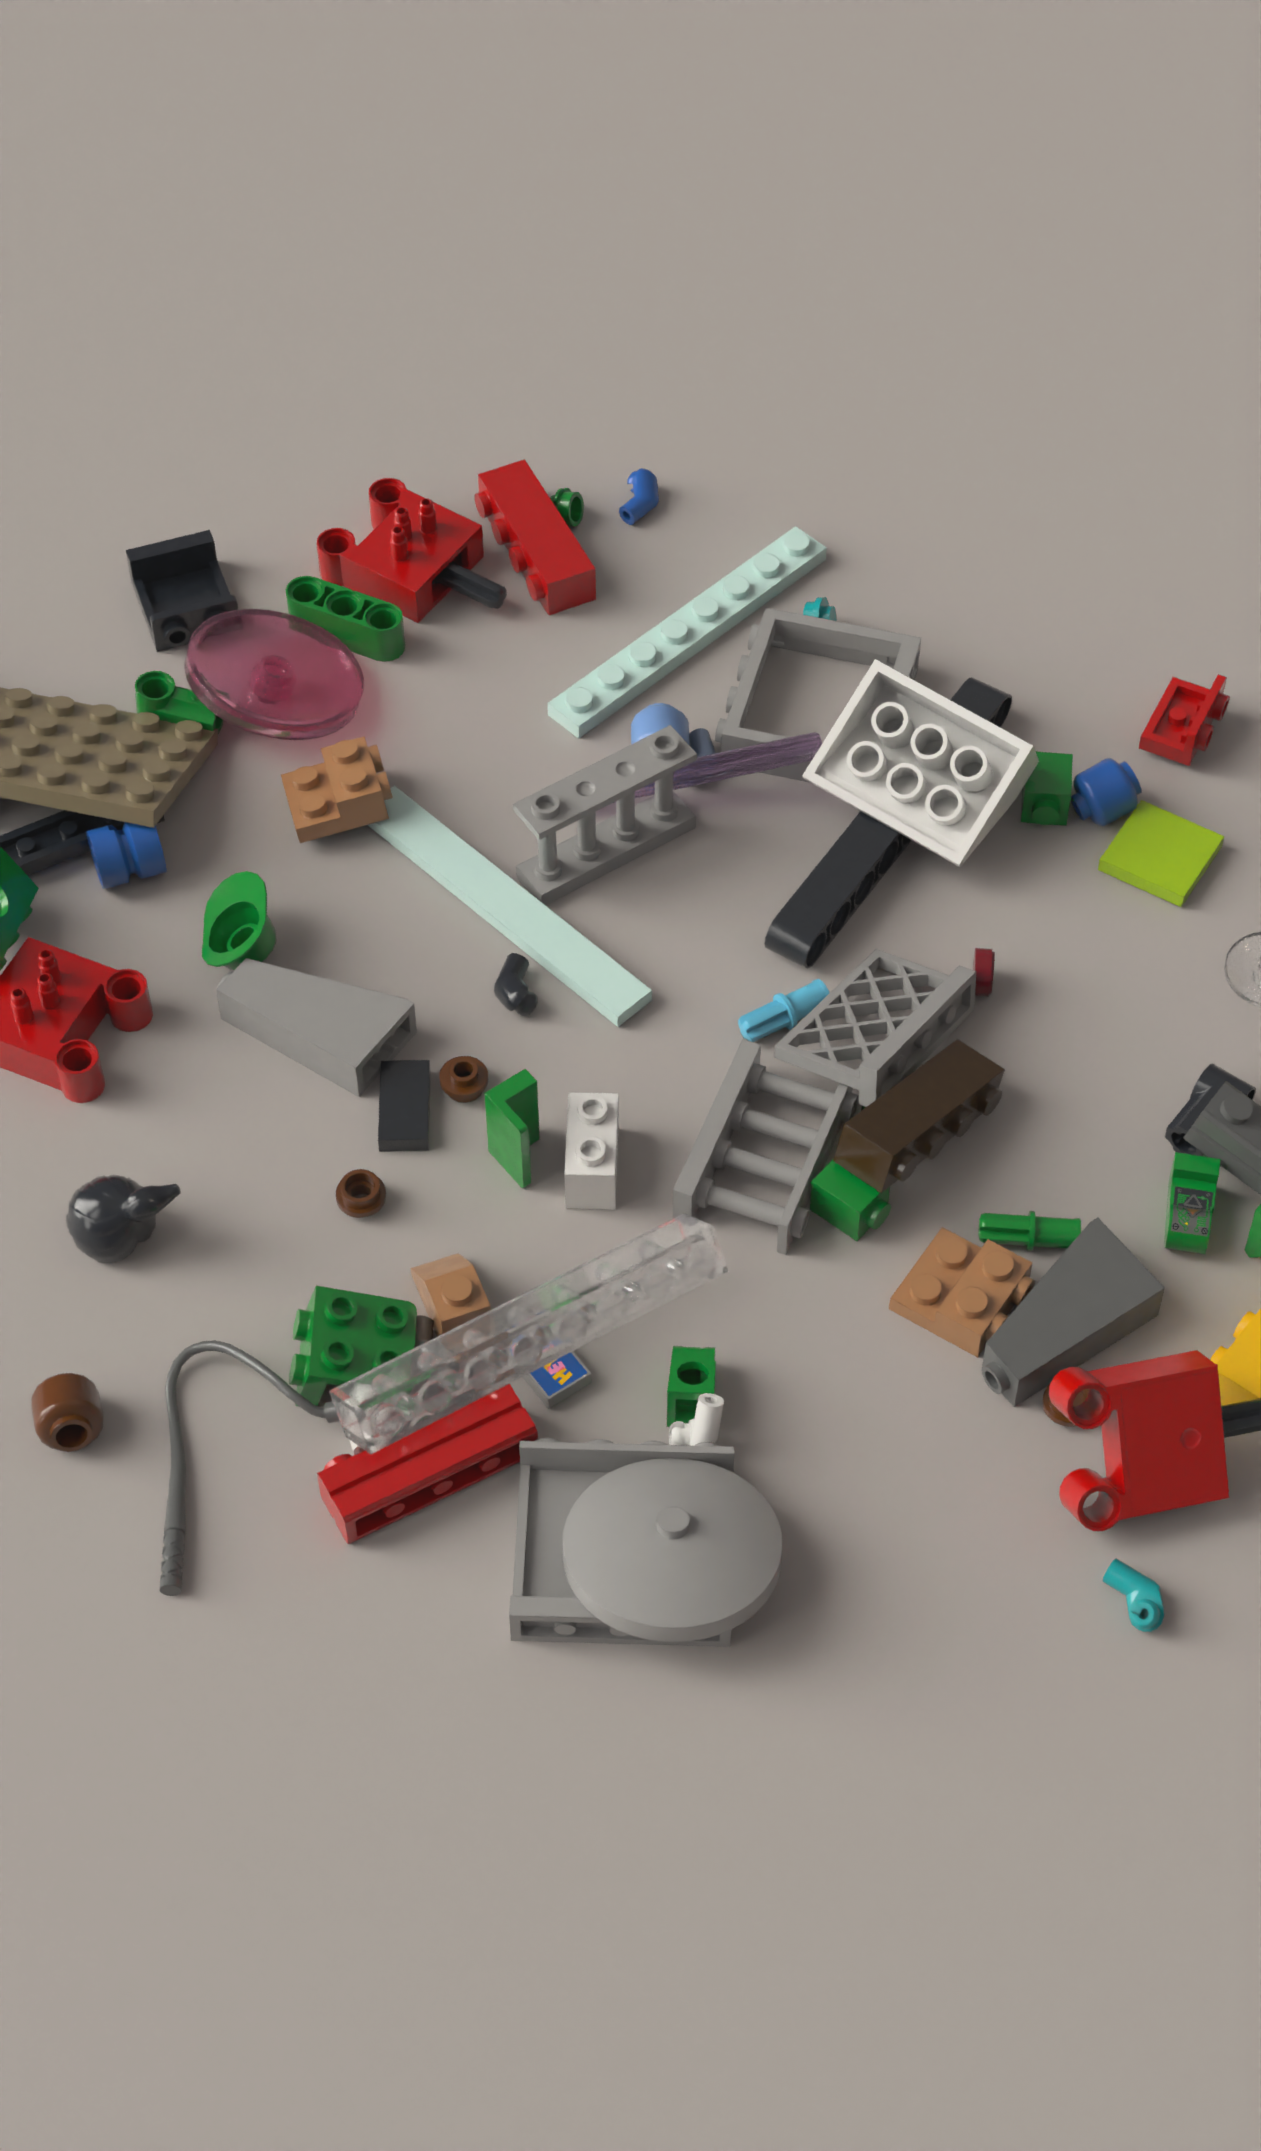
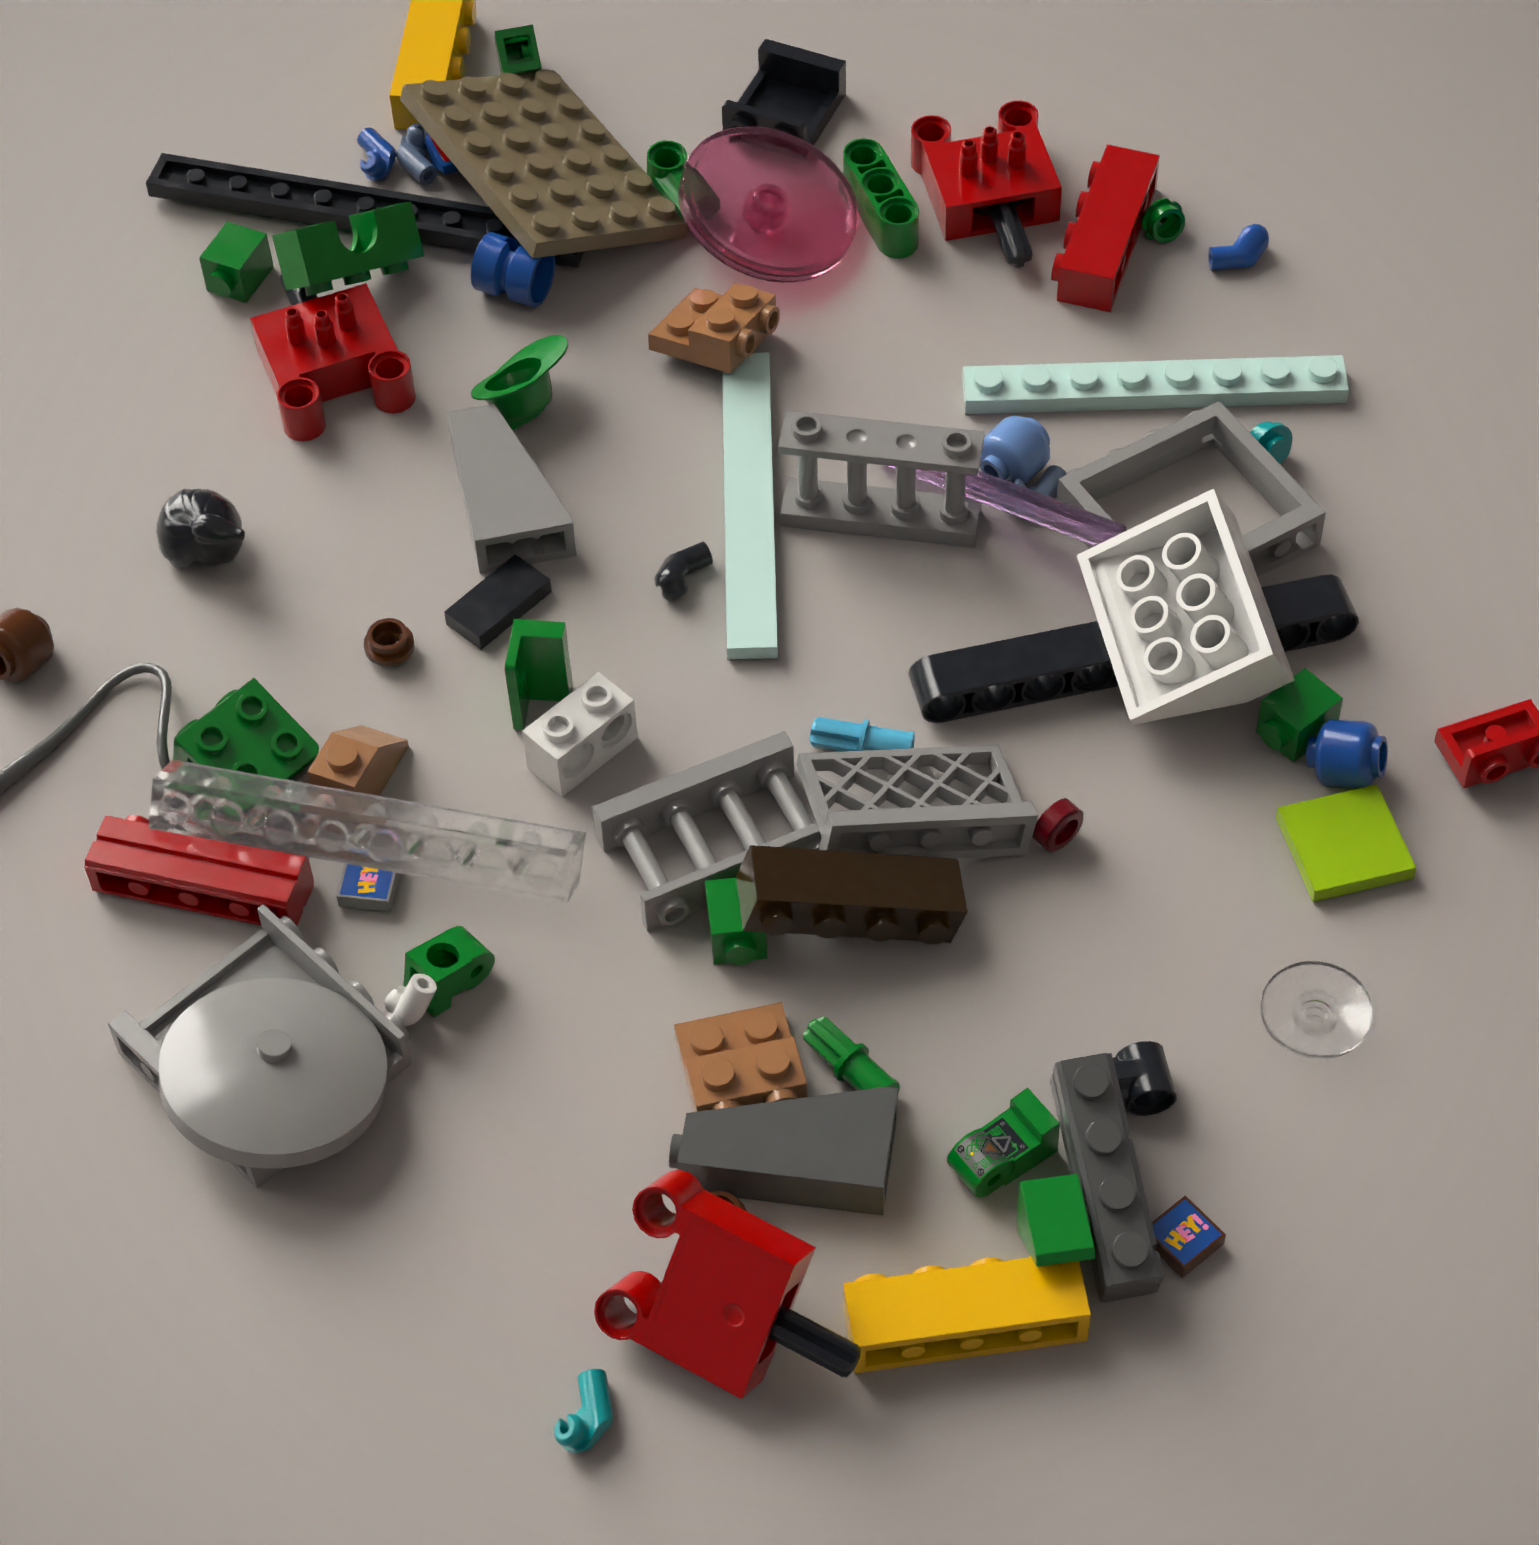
camera: 45 degrees right, 0 degrees up
reddish brown plate [439,1056,489,1103] -> none

